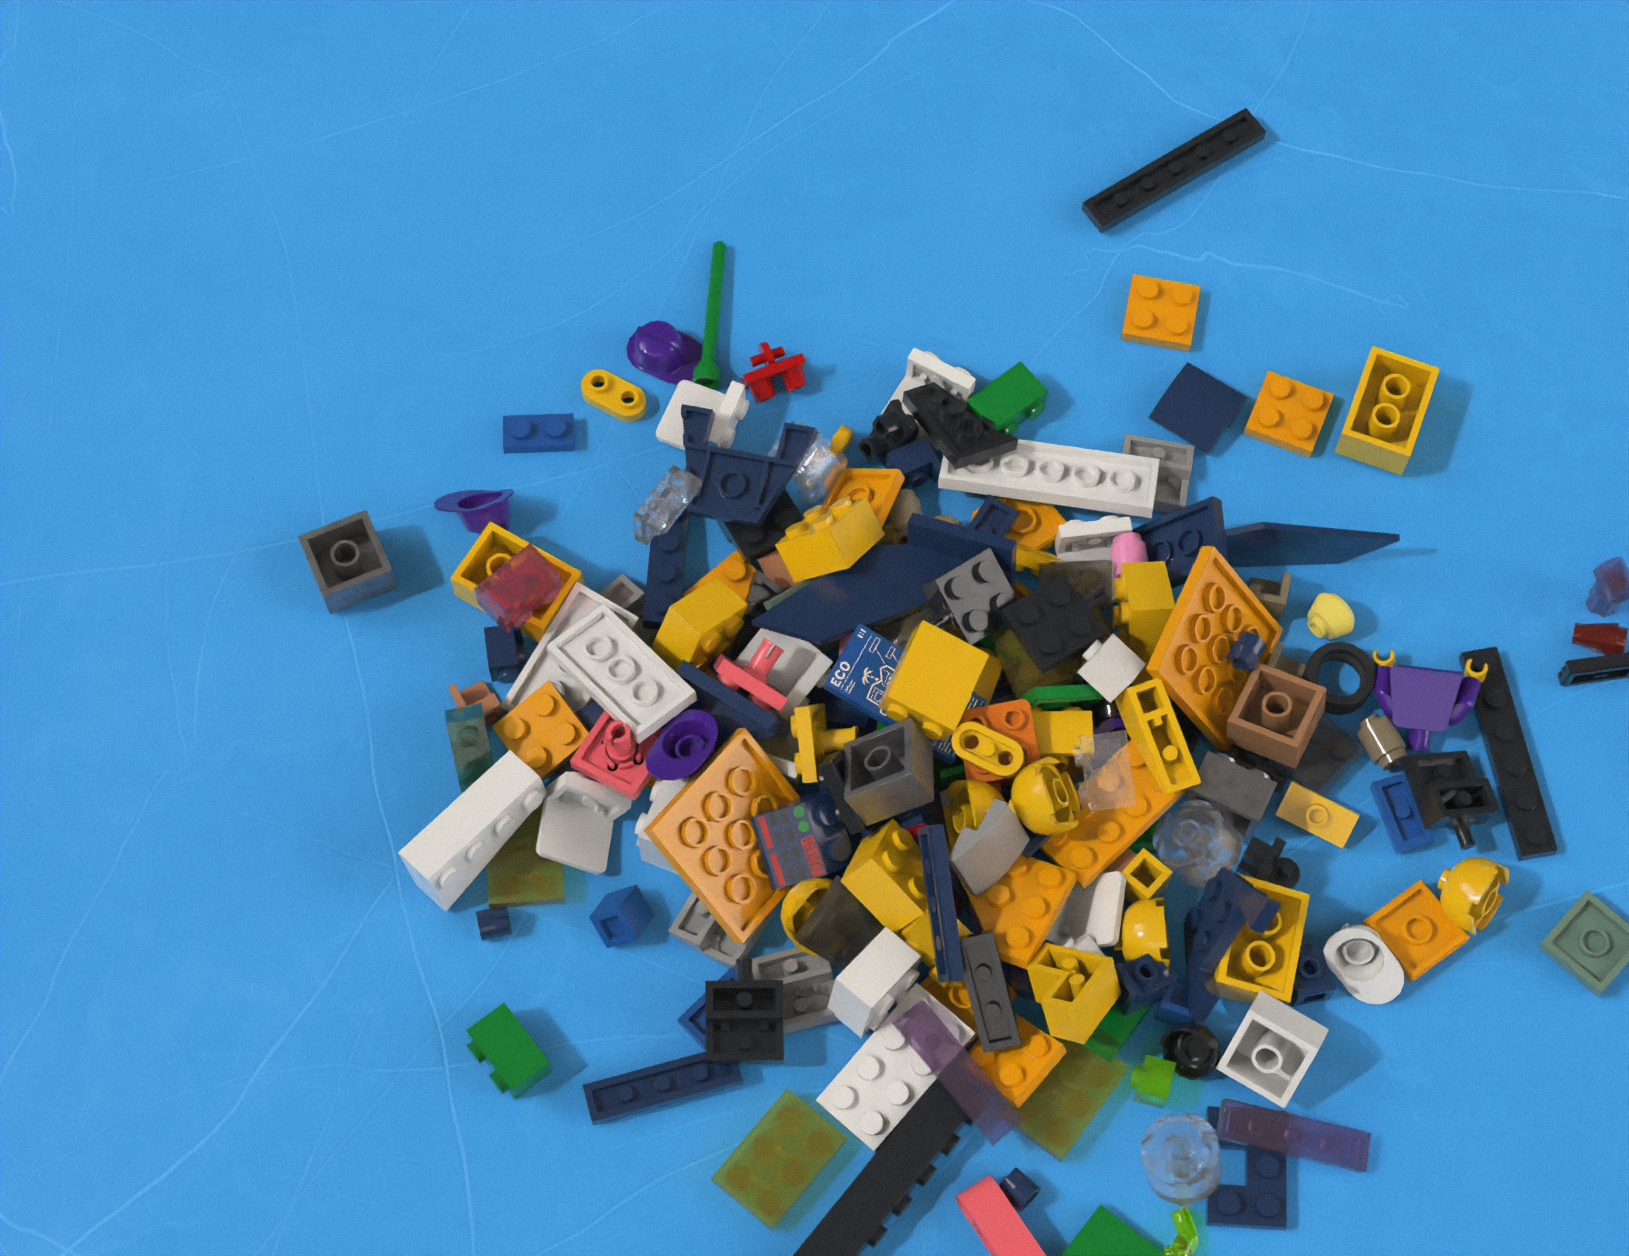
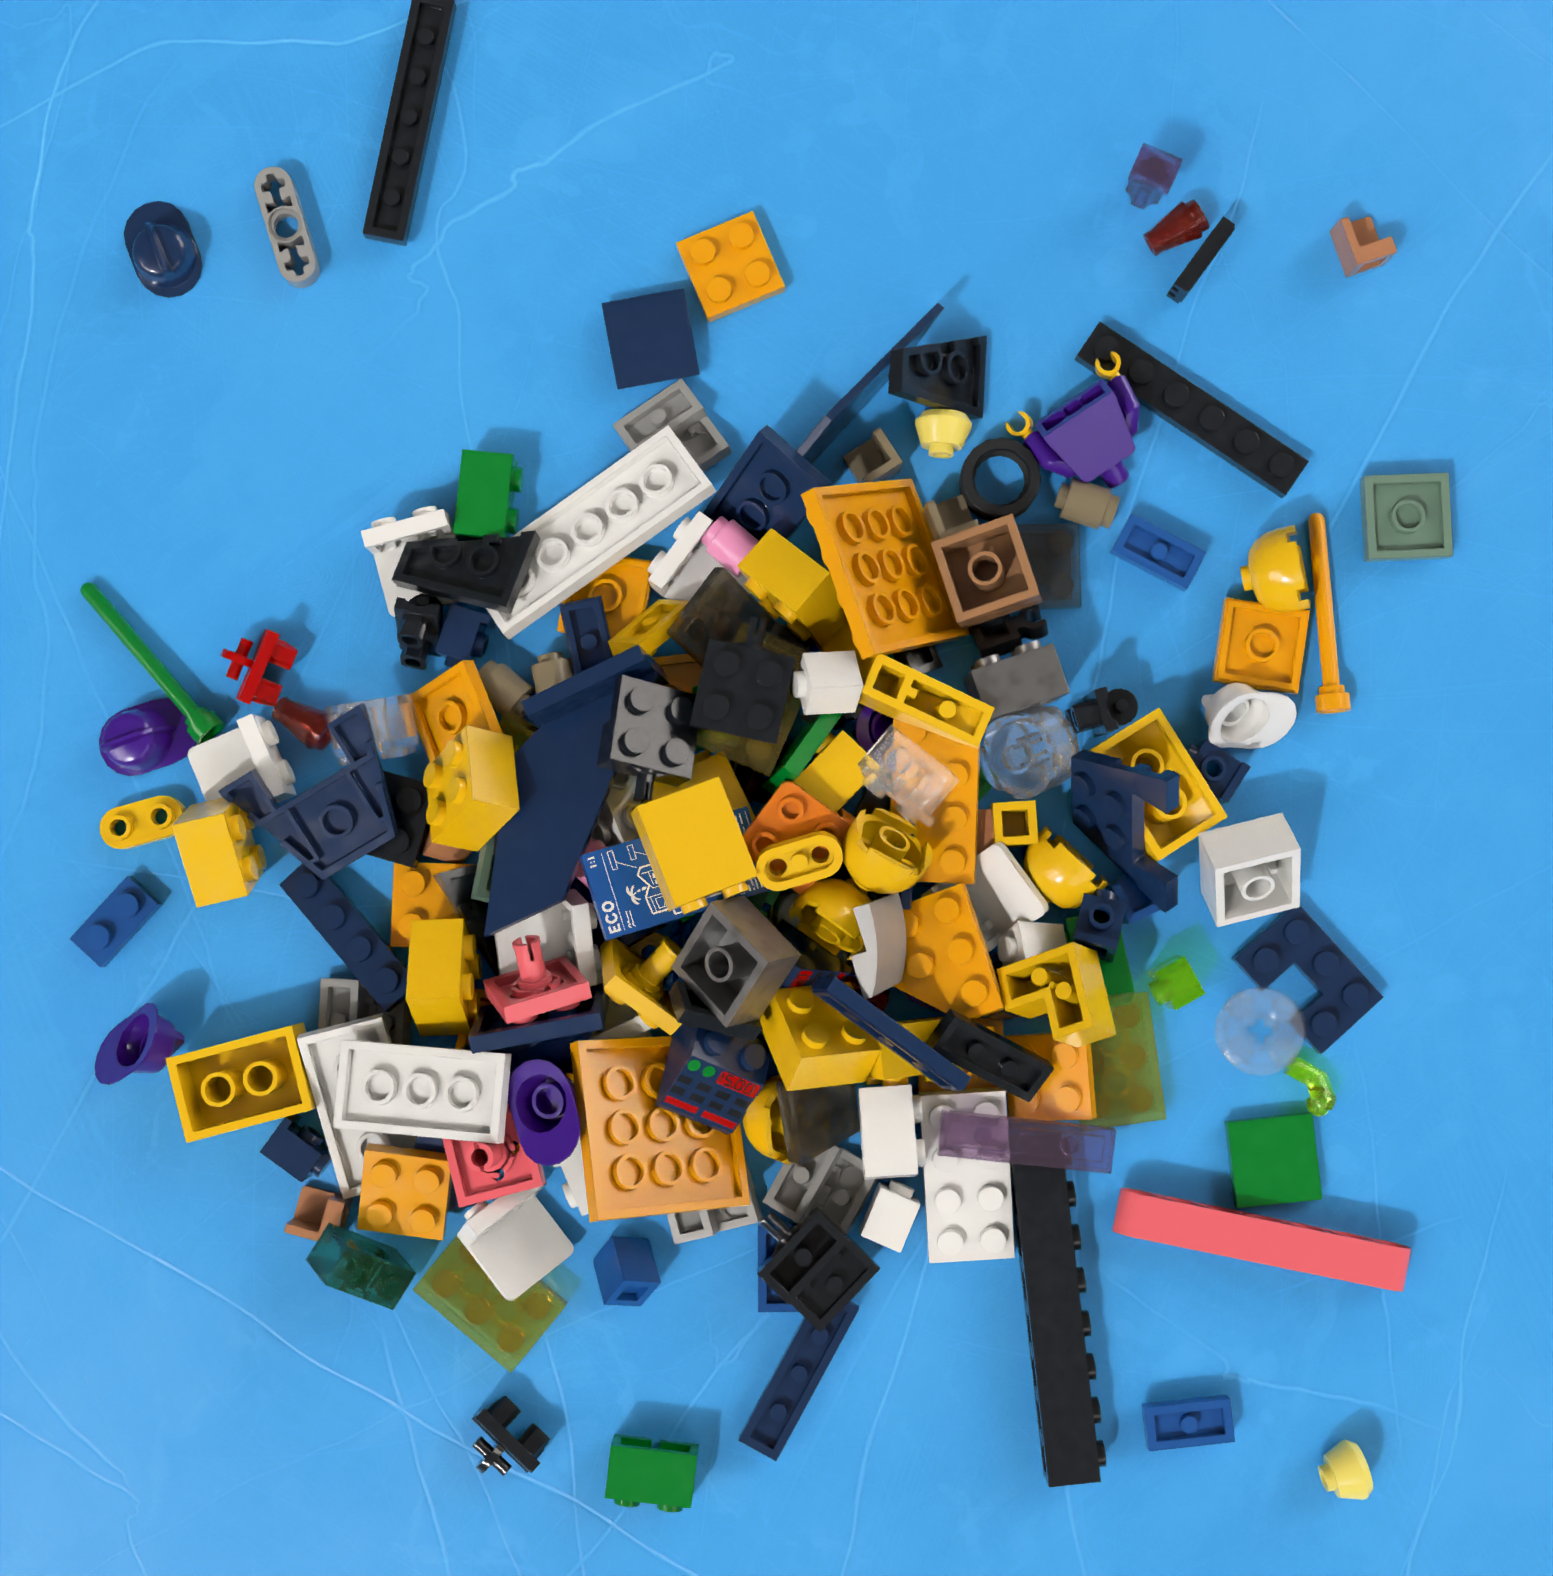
camera: 40 degrees left, 20 degrees up
flat silver brick [298,510,398,614] -> none
white wedge [398,750,548,912] -> none
clear pink brick [474,543,562,633] -> none
dark blue hose [476,906,512,941] -> none
clear bracket [633,464,702,545] -> none
clear yellow plate [711,1089,847,1231] -> none
yellow tile [825,424,855,460] -> none
dark blue hose [999,1167,1041,1212] -> none
light orange plate [1121,274,1201,352] -> none
black hair [1159,1021,1220,1080] -> none
clear purple tile [1216,1098,1371,1173] -> none
dark blue hose [1226,631,1266,672] -> none
yellow plate [1275,781,1360,849] -> none
yellow brick [1334,346,1440,476] -> none
black plate [1401,750,1500,850] -> none
none -> dark blue piece [124,201,202,298]
none -> yellow brick [171,798,266,908]
none -> light grey beam [254,167,320,288]
none -> clear red cone [272,697,334,750]
none -> black hips [471,1396,550,1476]
none -> white brick [859,1180,921,1253]
none -> black wing [888,336,987,420]
none -> light orange piece [1308,513,1351,714]

